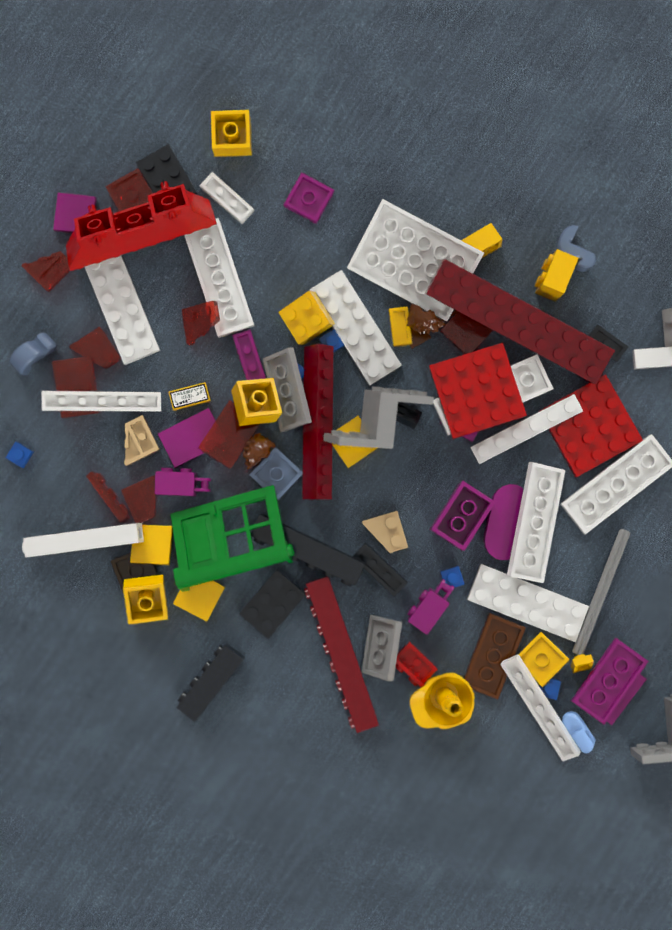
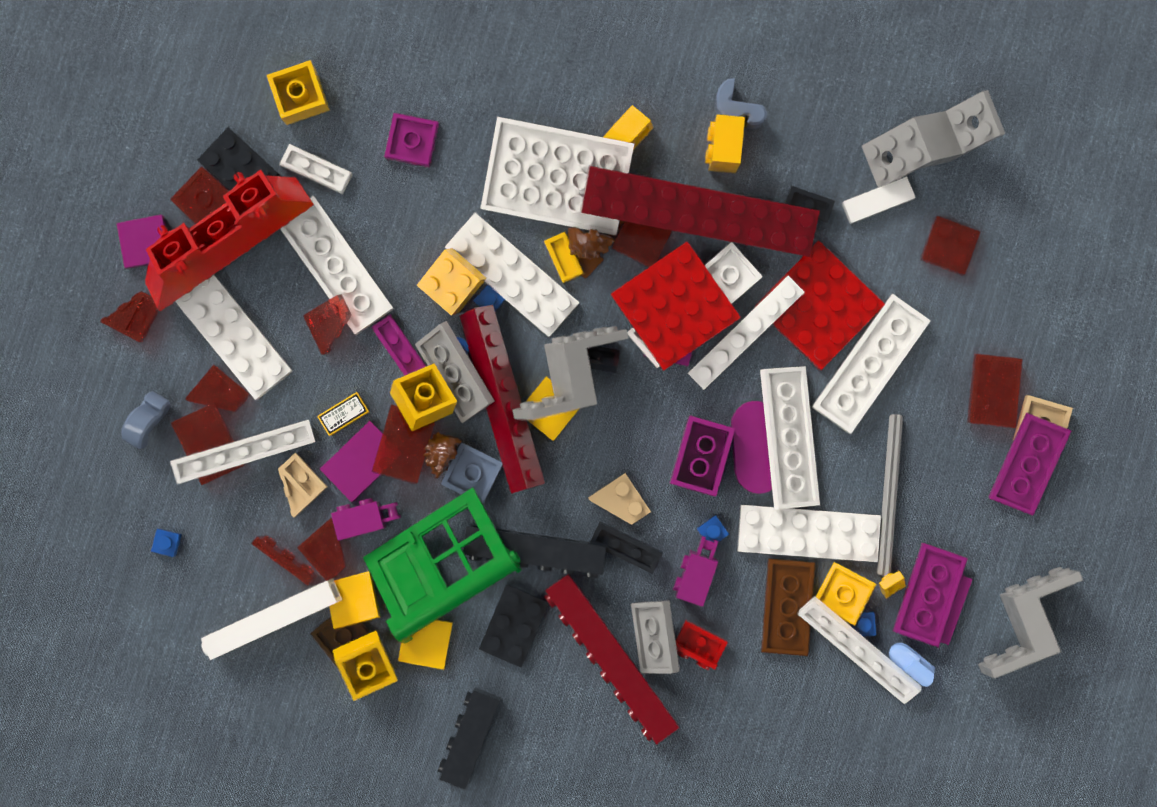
camera: 10 degrees left, 0 degrees up
yellow piece [409,672,475,729] -> none

